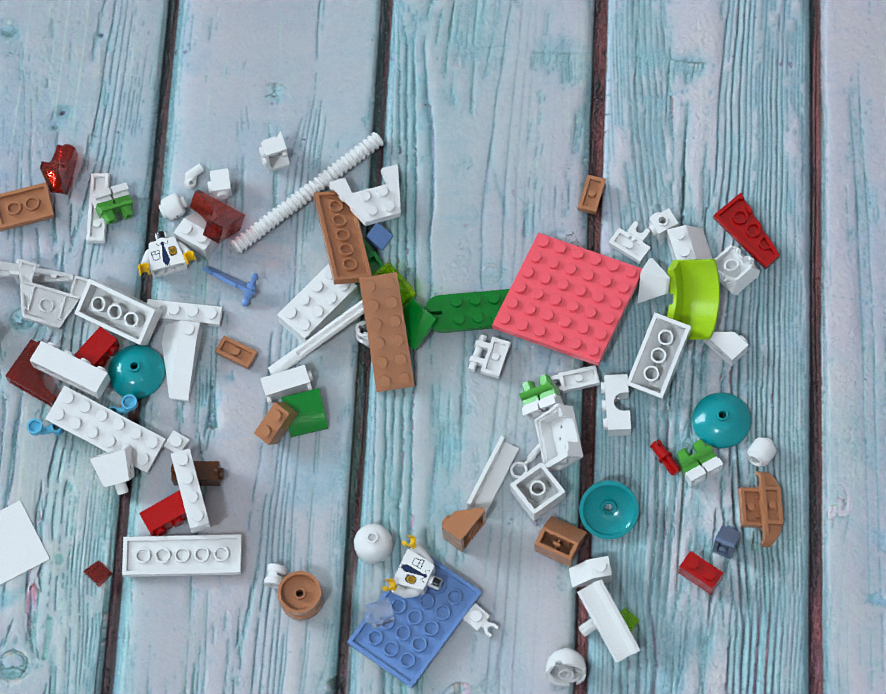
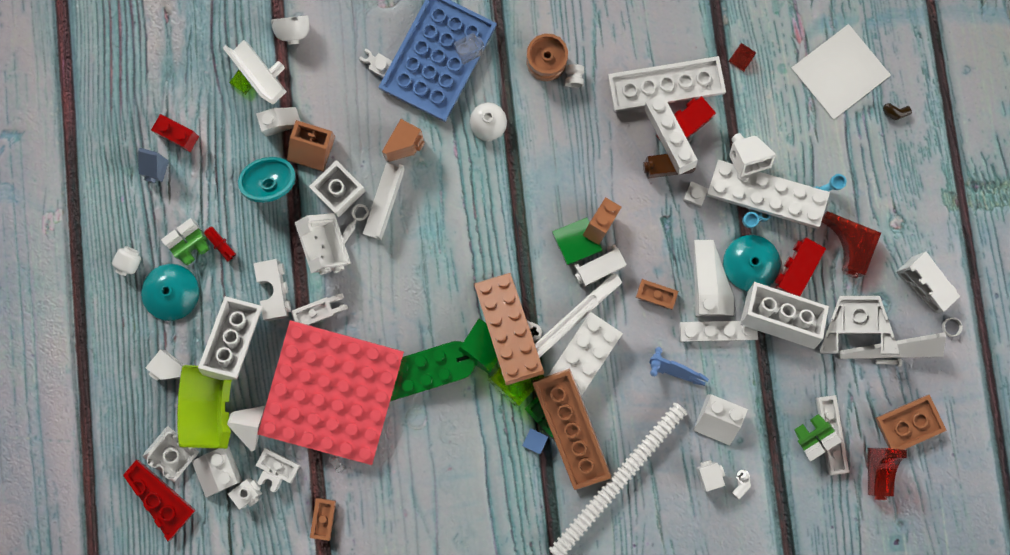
camera: 165 degrees right, 15 degrees up
white brick [30,341,111,399] -> none
white torso [138,231,197,278] -> none
white head [159,193,188,220] -> none
clear red arch [189,190,245,244] -> none
white window [258,131,290,172] -> none
white wing [329,164,401,226] -> none
white torso [382,535,443,599] -> none
white plate [468,334,511,379] -> none
hips [519,374,563,420] -> none
nougat plate [738,471,784,547] -> none

